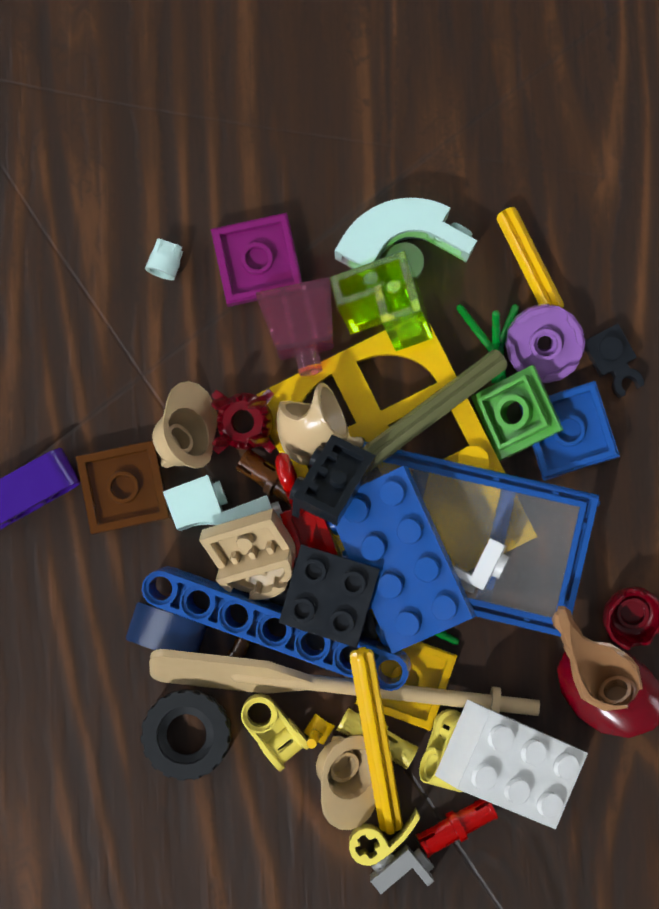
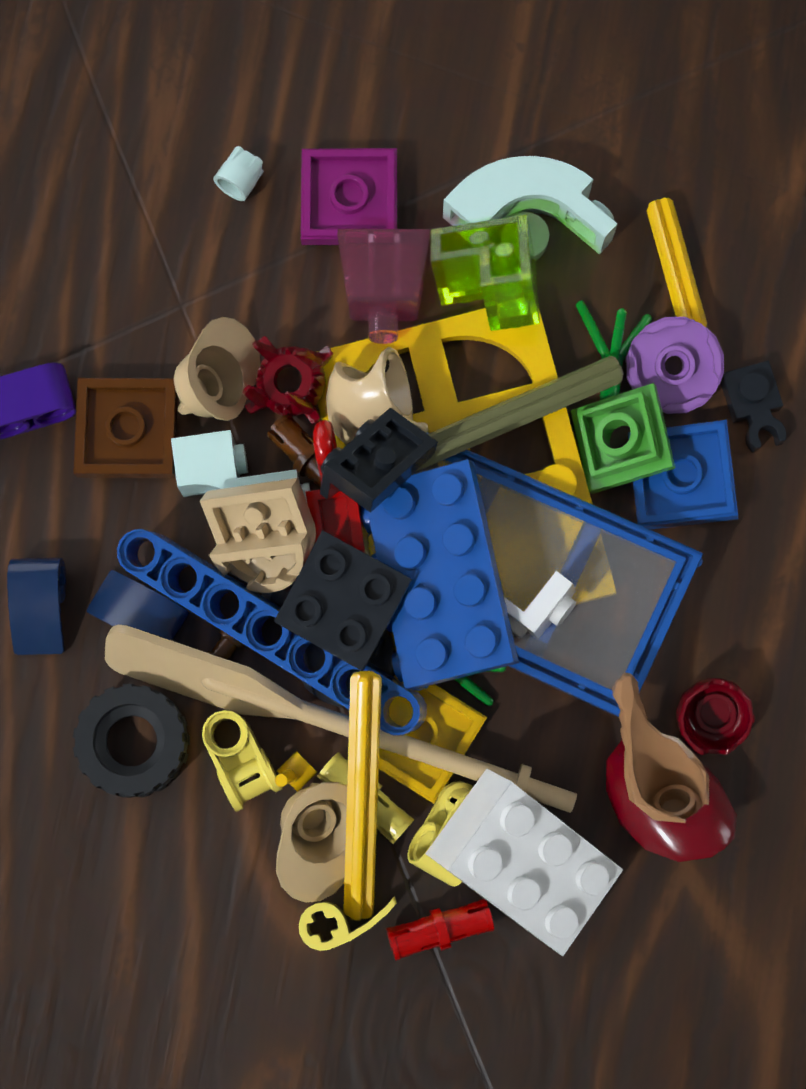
camera: 10 degrees right, 5 degrees down
light grey bracket [370,844,434,894] -> none
none -> dark blue panel [7,558,66,655]

